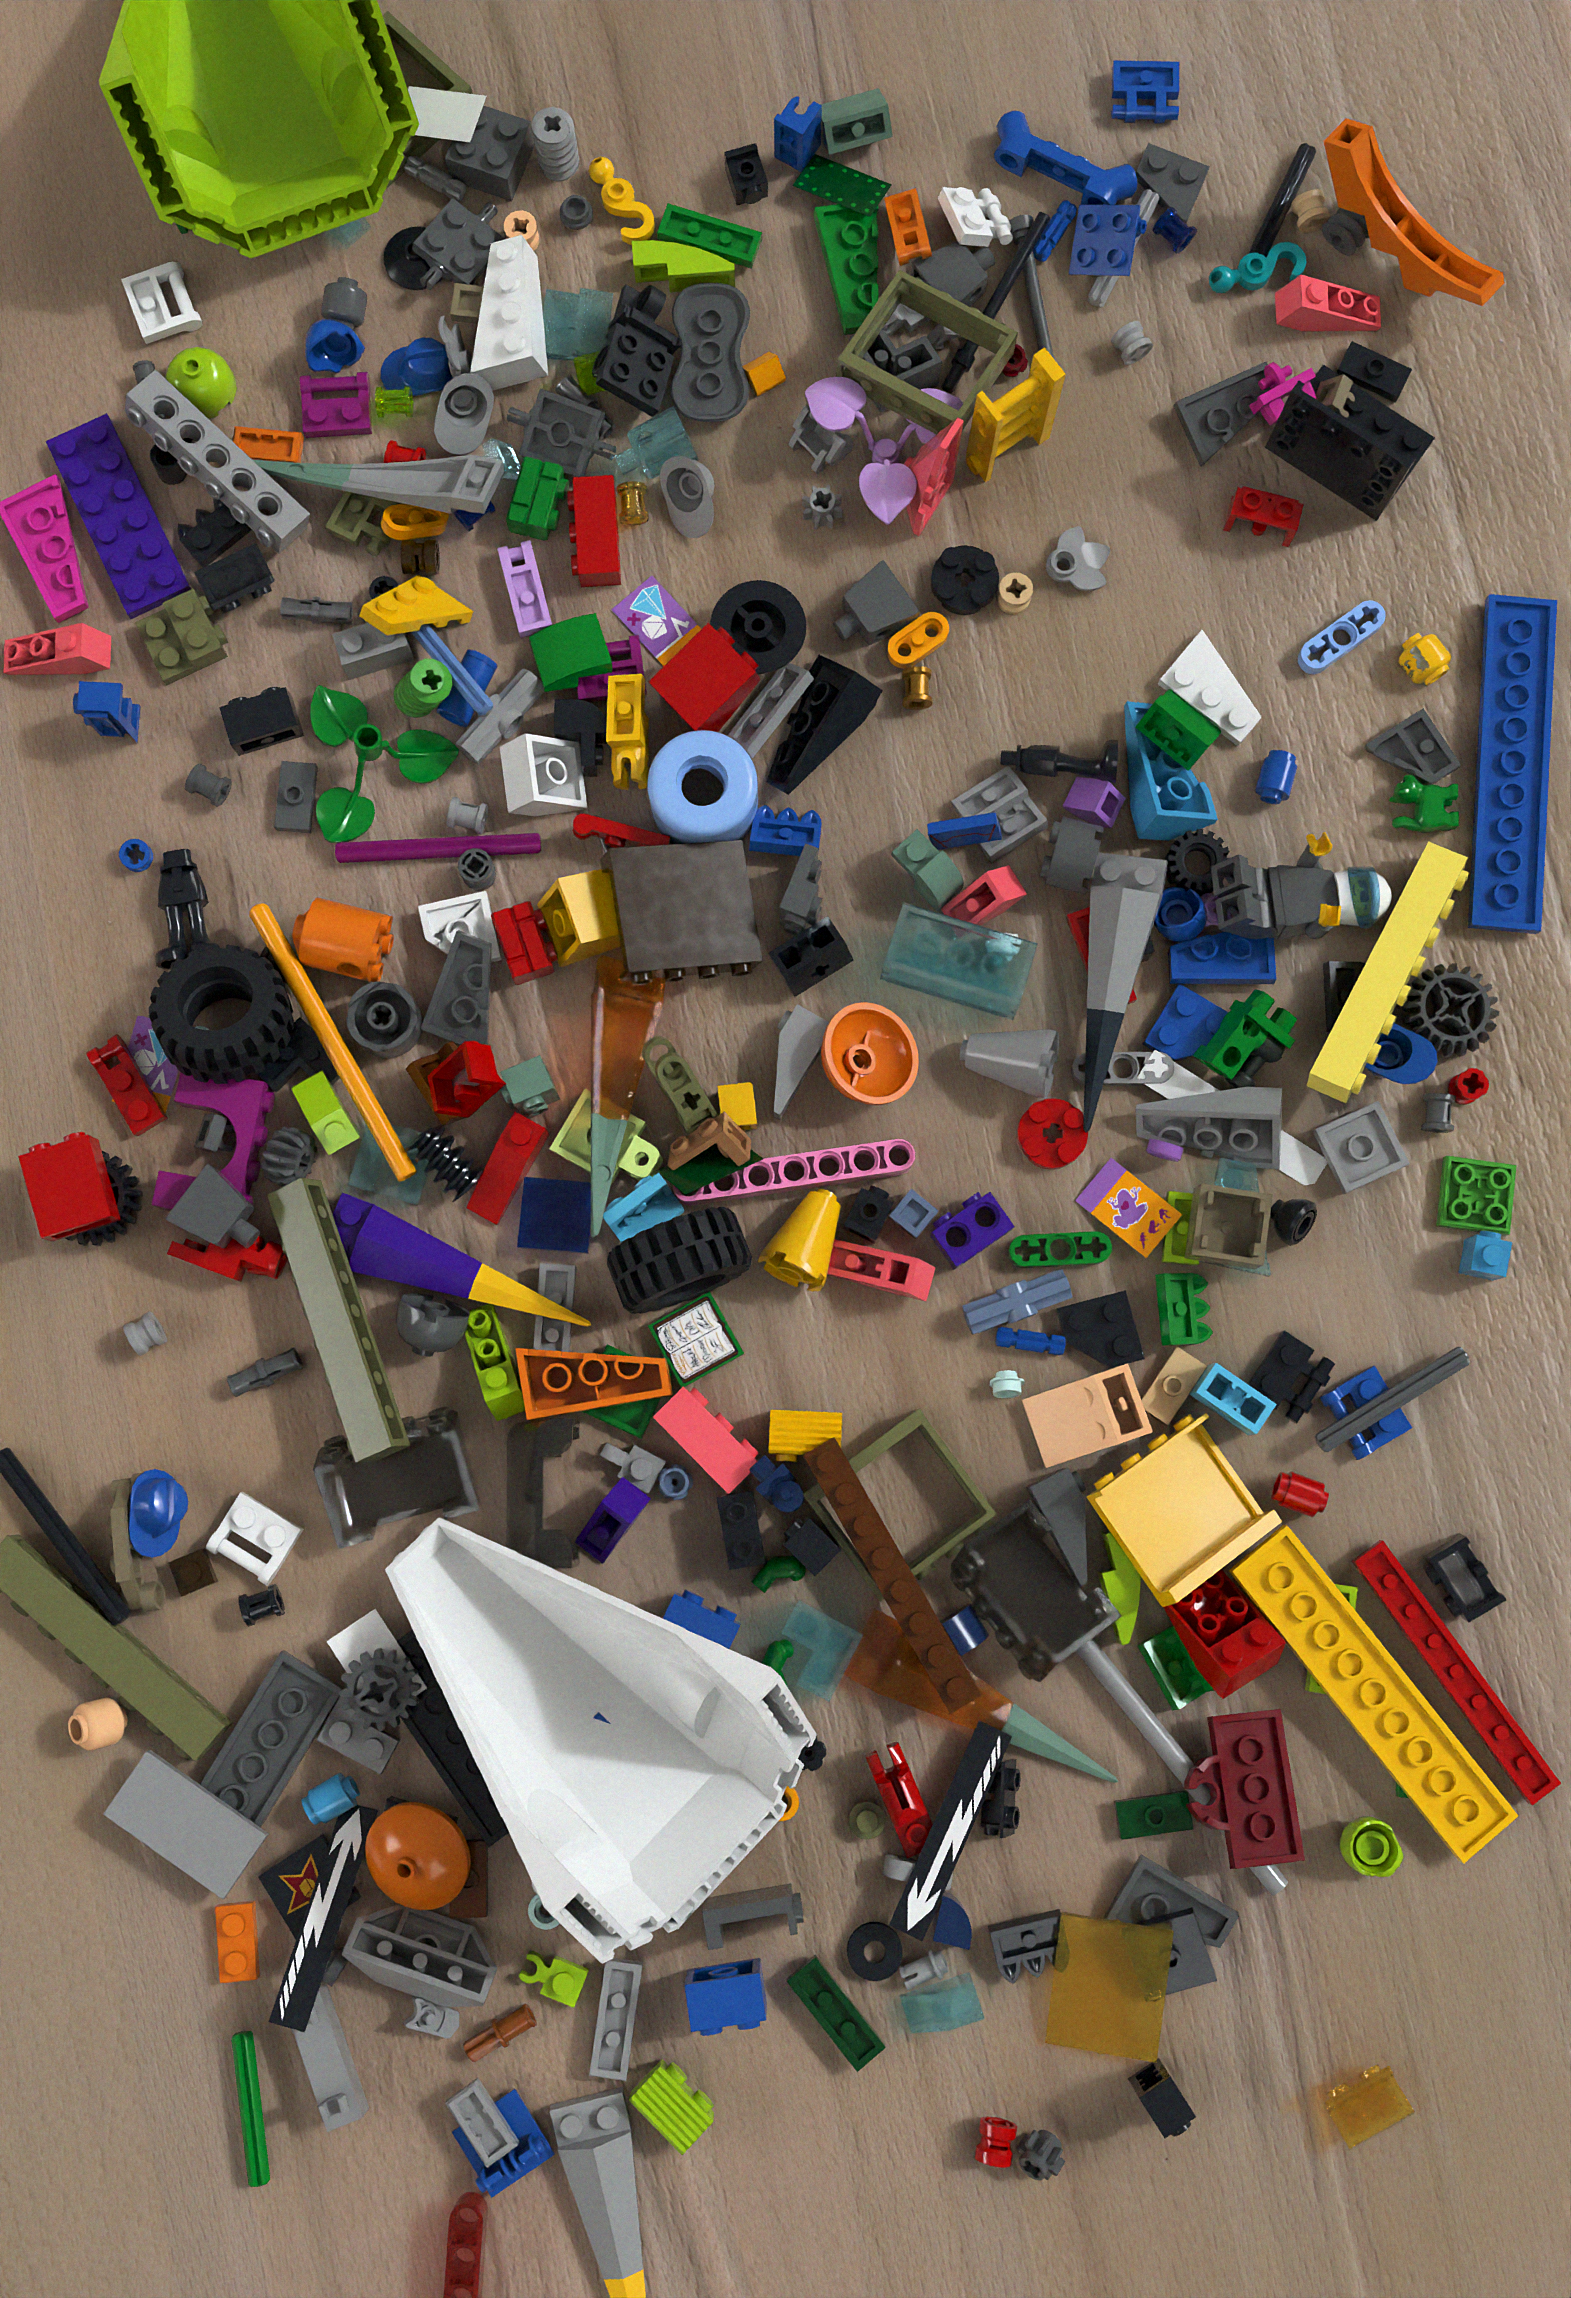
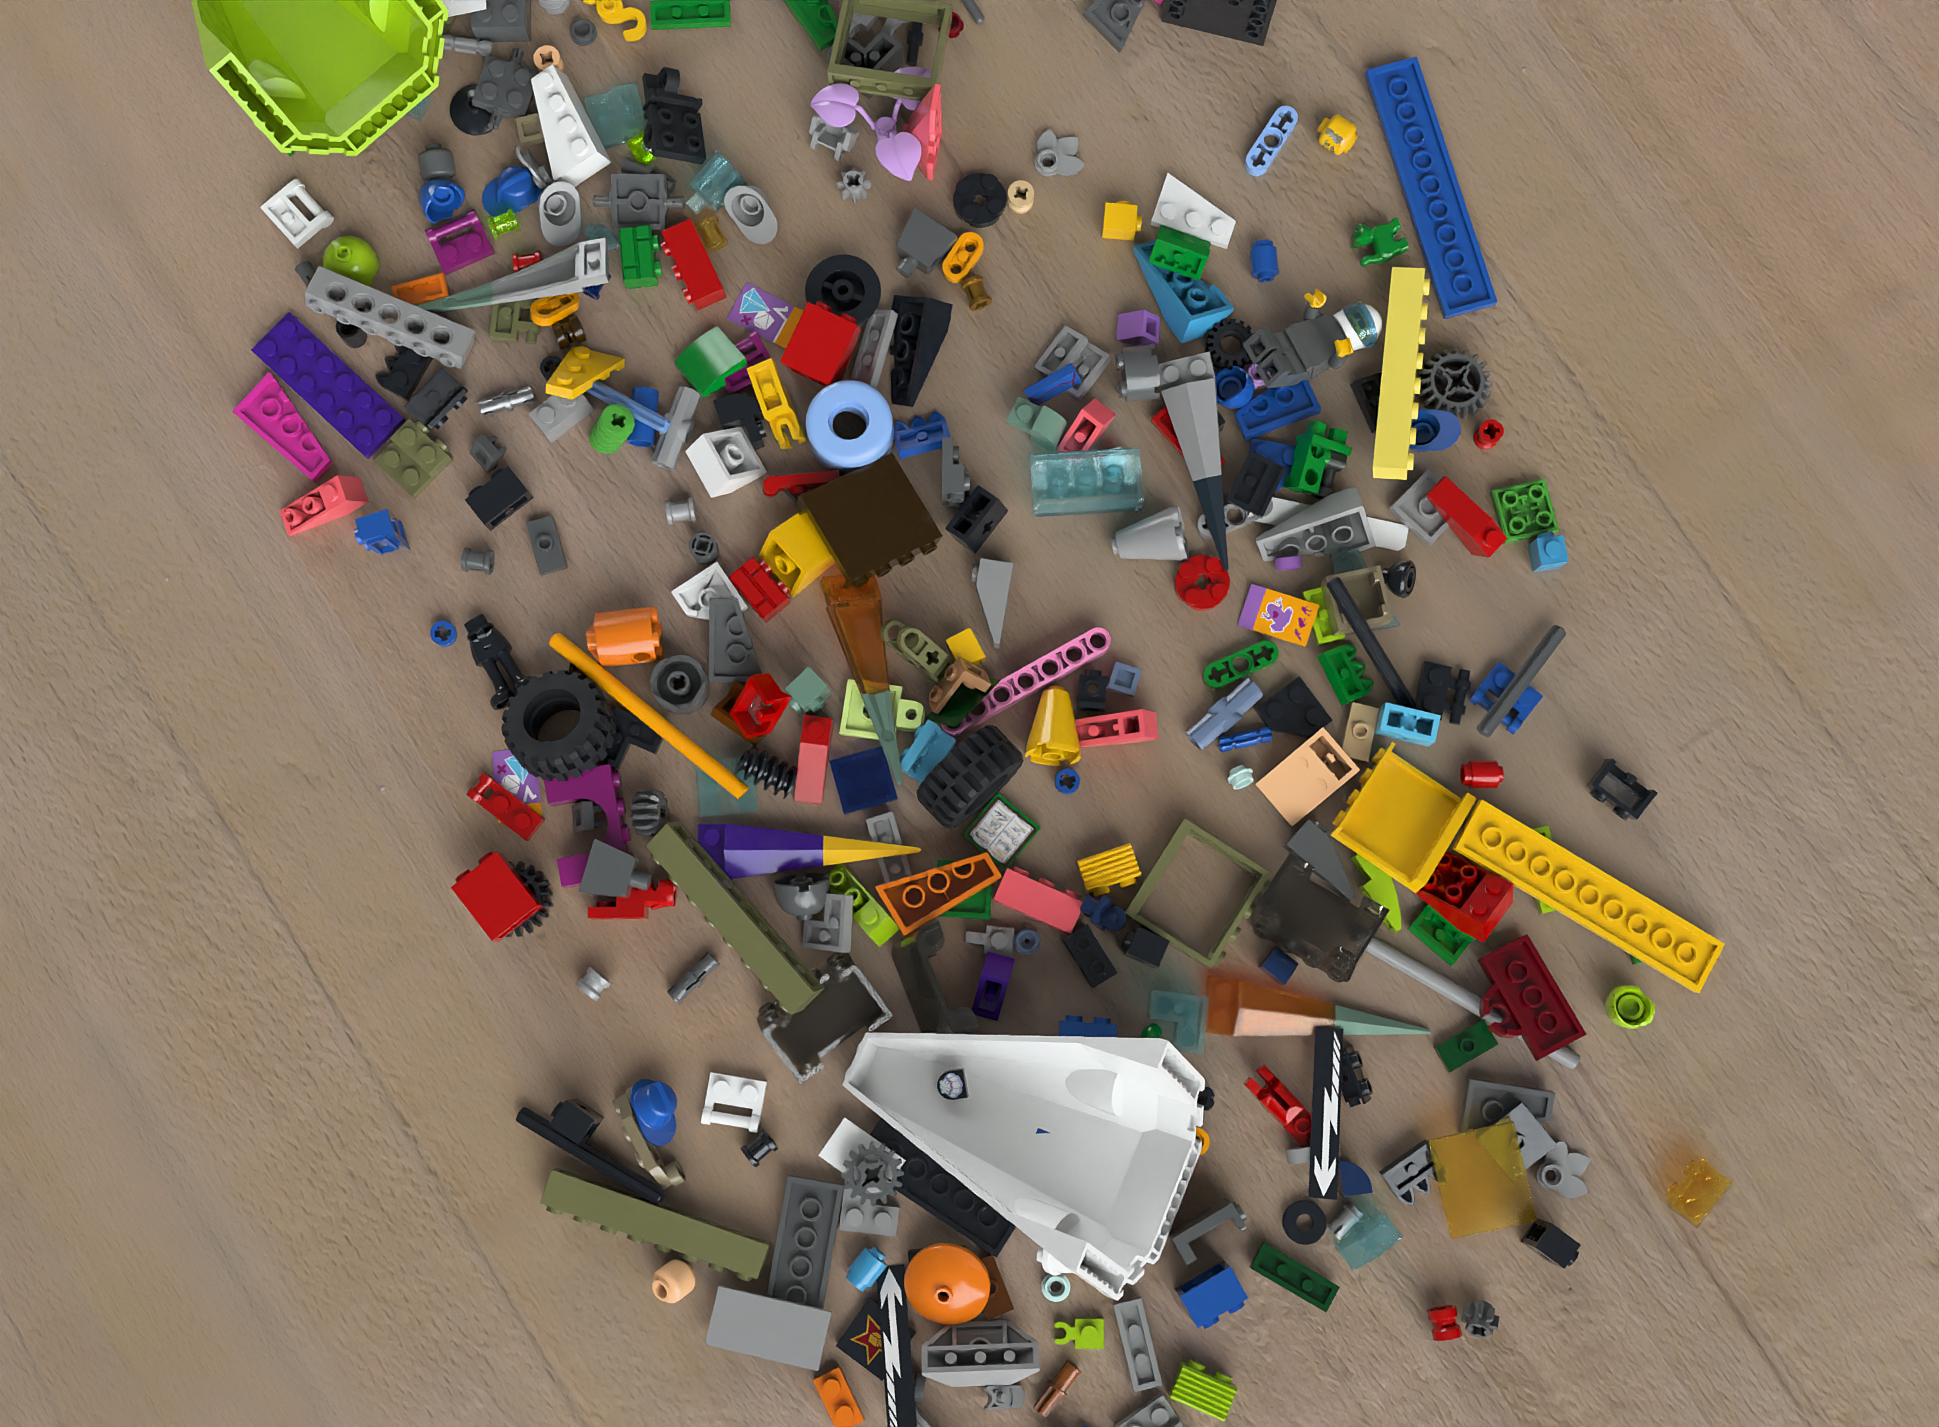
camera: 20 degrees left, 0 degrees up
dark brown plate [168,1548,218,1597] -> none
lime slope [291,1070,360,1155] -> none
green plant [310,685,459,843] -> none
magenta axle [335,833,541,863] -> none
lavender plate [497,540,552,638] -> none
lime slope [632,240,736,293] -> none
dark grey plate [670,283,750,422] -> none
light orange slope [742,352,786,397] -> none
green arm [751,1555,806,1593] -> none
reddish brown plate [803,1437,982,1714] -> none
orange hat [821,1002,919,1105] -> none
olive plate [849,1801,886,1840] -> none
dark purple brick [930,1192,1015,1270] -> none
yellow fence [965,347,1066,482] -> none
black piece [1000,740,1118,783] -> none
red window [1223,486,1304,547] -> none
red plate [1351,1540,1561,1805] -> none
dark grey wing [1365,708,1461,785] -> none
dark grey bush [1421,1093,1456,1133] -> none
none -> dark grey tile [470,434,507,473]
none -> black brick [549,1098,605,1145]
none -> light grey plate [803,893,853,953]
none -> tile [937,1068,969,1100]
none -> blue bush [1055,769,1080,795]
none -> yellow brick [1102,201,1142,241]
none -> black plate [1226,451,1287,518]
none -> black axle [1327,577,1416,709]
none -> red slope [1425,476,1508,558]
none -> light grey plate [1536,1141,1590,1198]

